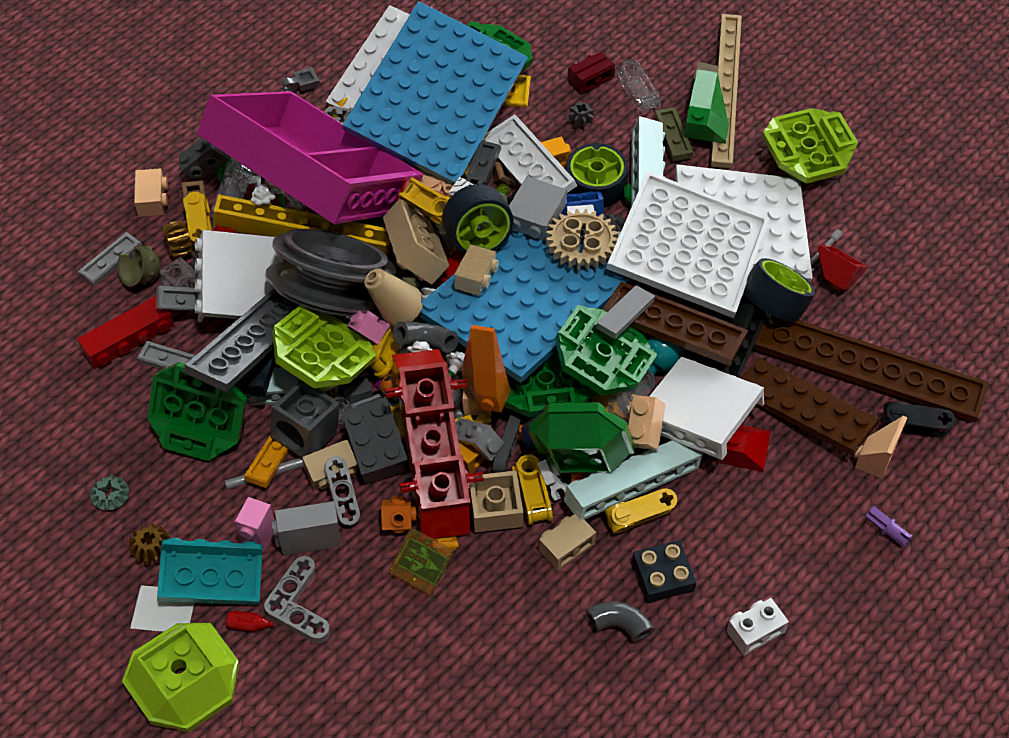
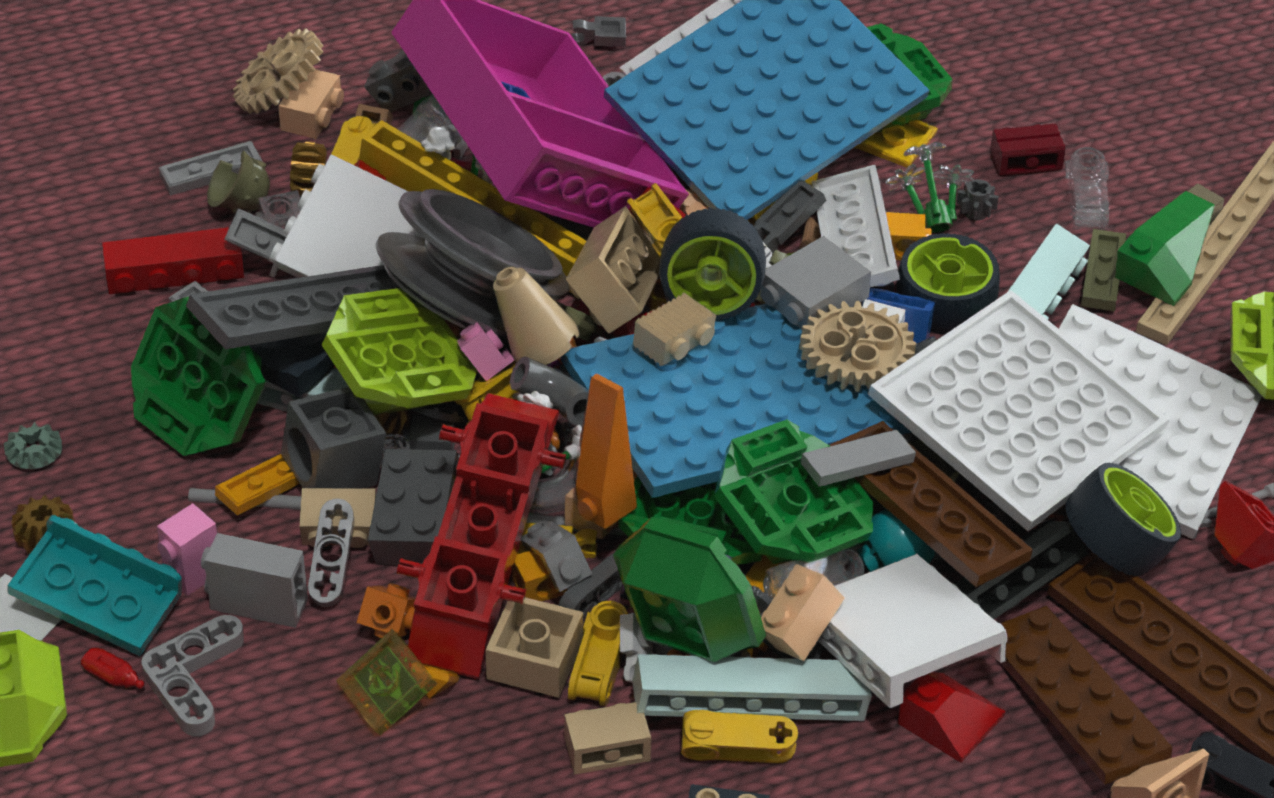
camera: 25 degrees right, 10 degrees down
none -> tan gear [233,28,323,114]
none -> plant [885,142,974,233]

